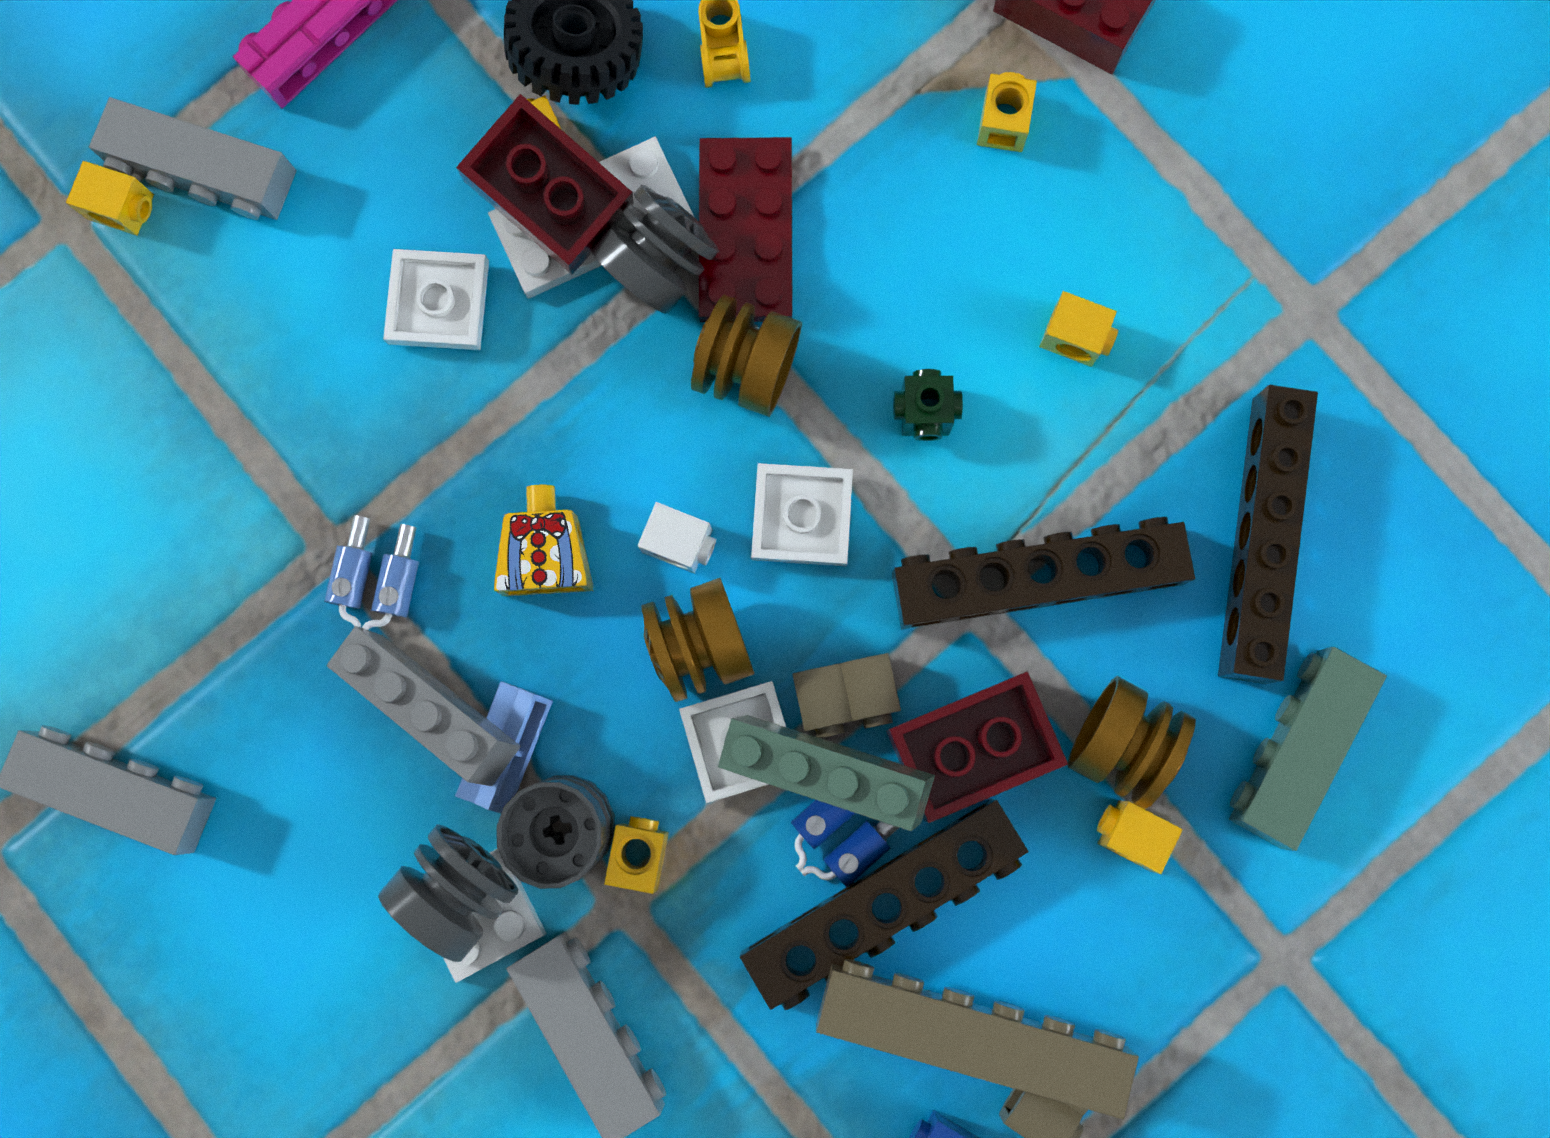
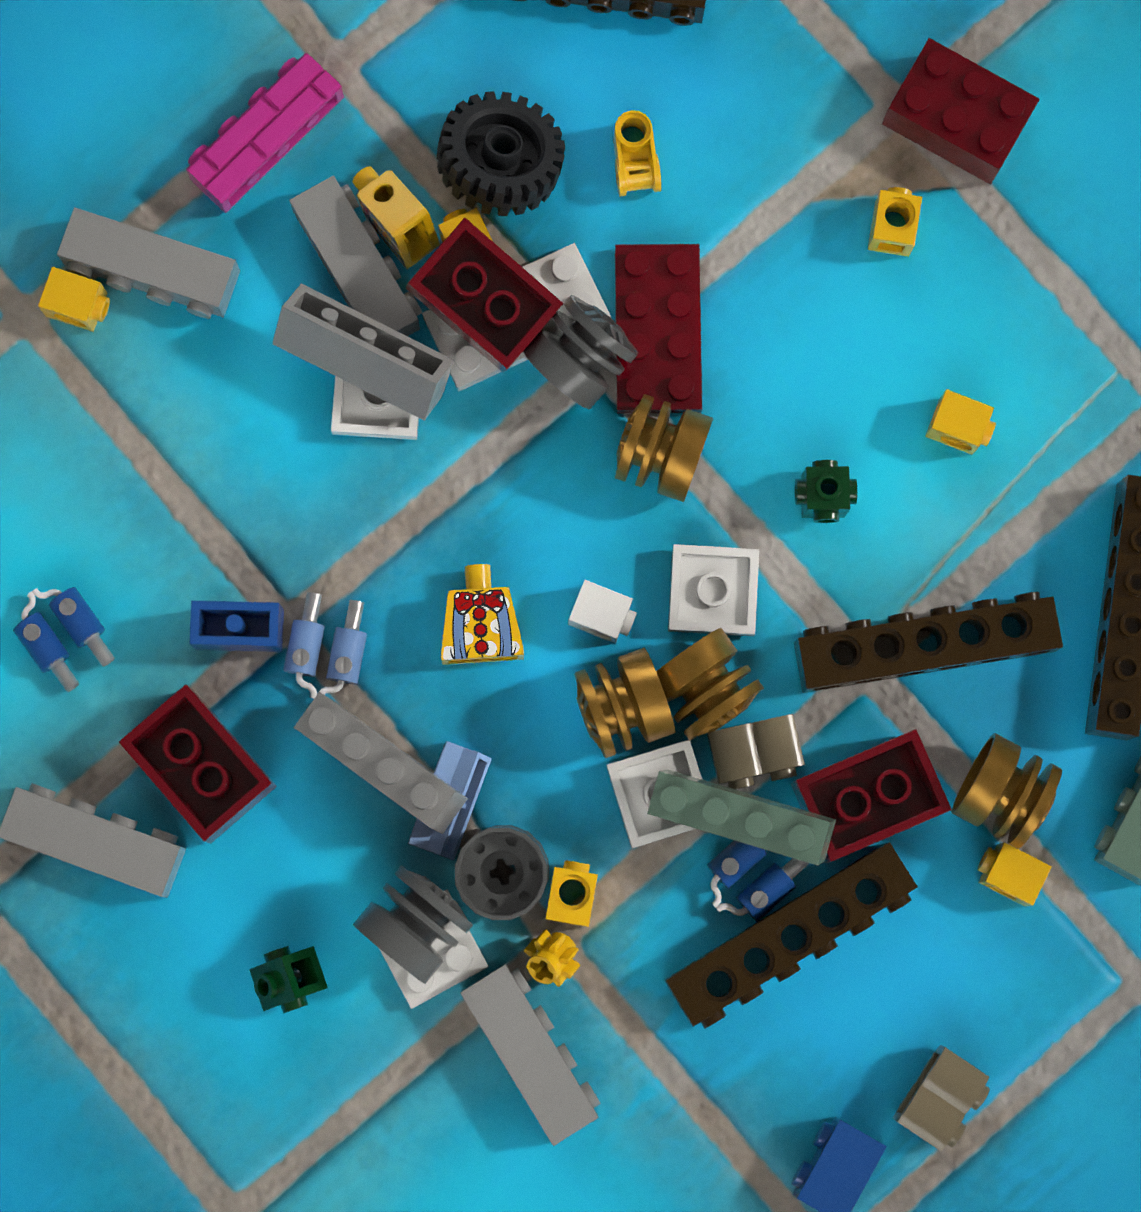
camera: 15 degrees left, 0 degrees up
dark tan brick [816,959,1139,1120] -> none
none -> blue piece [13,587,115,692]
none -> dark red brick [119,684,277,844]
none -> blue brick [189,601,284,652]
none -> dark green brick [249,946,328,1014]
none -> light grey brick [272,283,454,421]
none -> light grey brick [289,175,422,336]
none -> yellow torso [352,166,440,270]
none -> yellow gear [524,929,580,987]
none -> pearl gold wheel [656,628,764,741]

